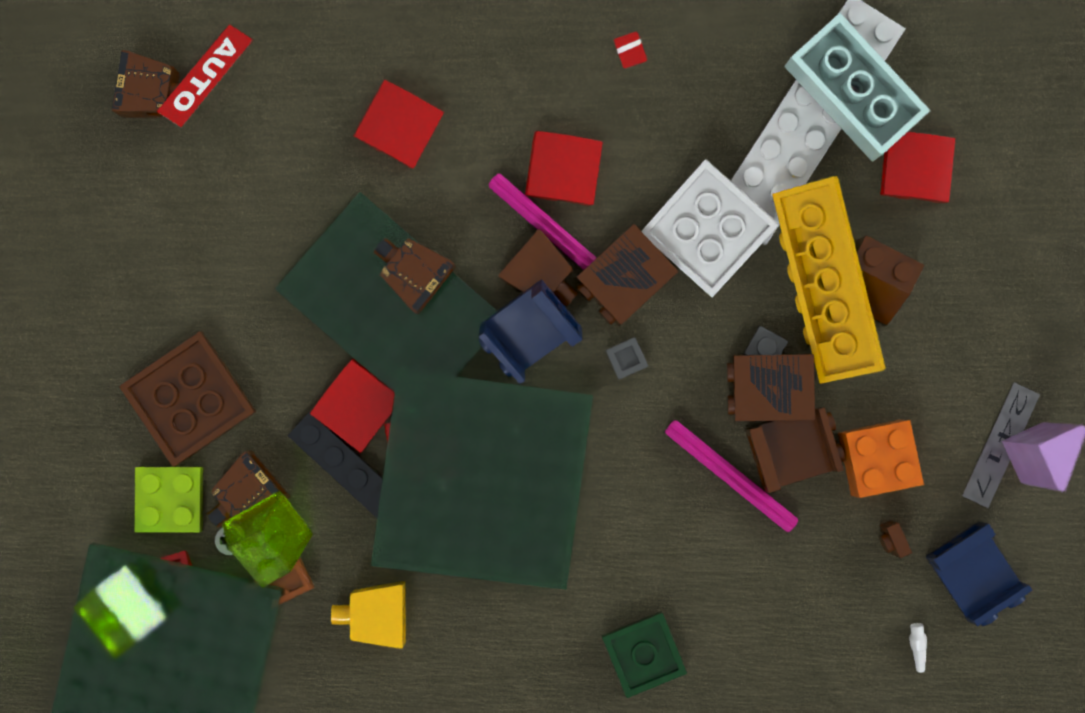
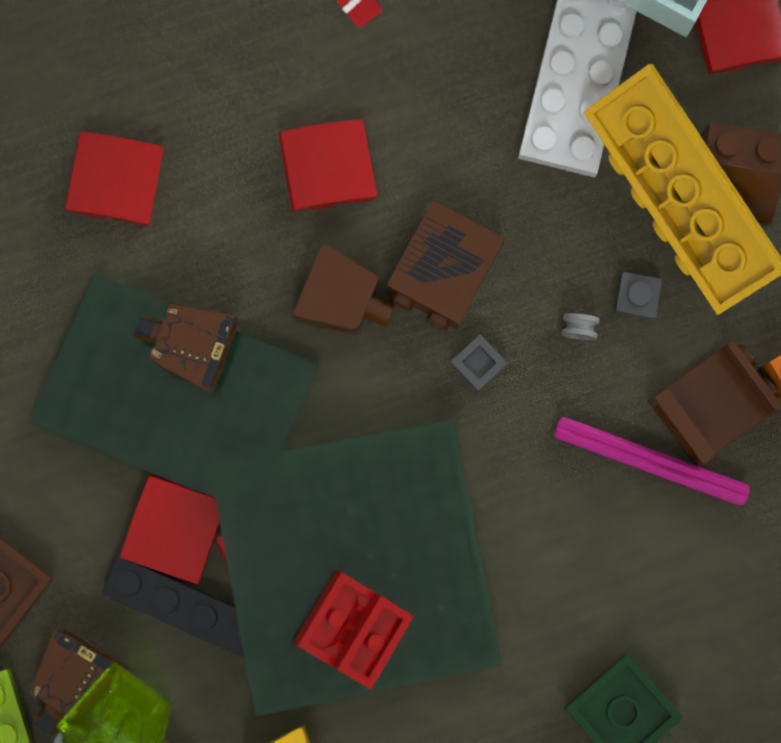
camera: 20 degrees left, 5 degrees down
dark blue panel [478,279,583,384] -> none
dark pink axle [488,173,596,270] -> none
white plate [641,159,779,297] -> none
reddish brown panel [727,354,815,421] -> none
none -> red slope [293,569,414,690]
none -> light grey bush [561,313,600,340]

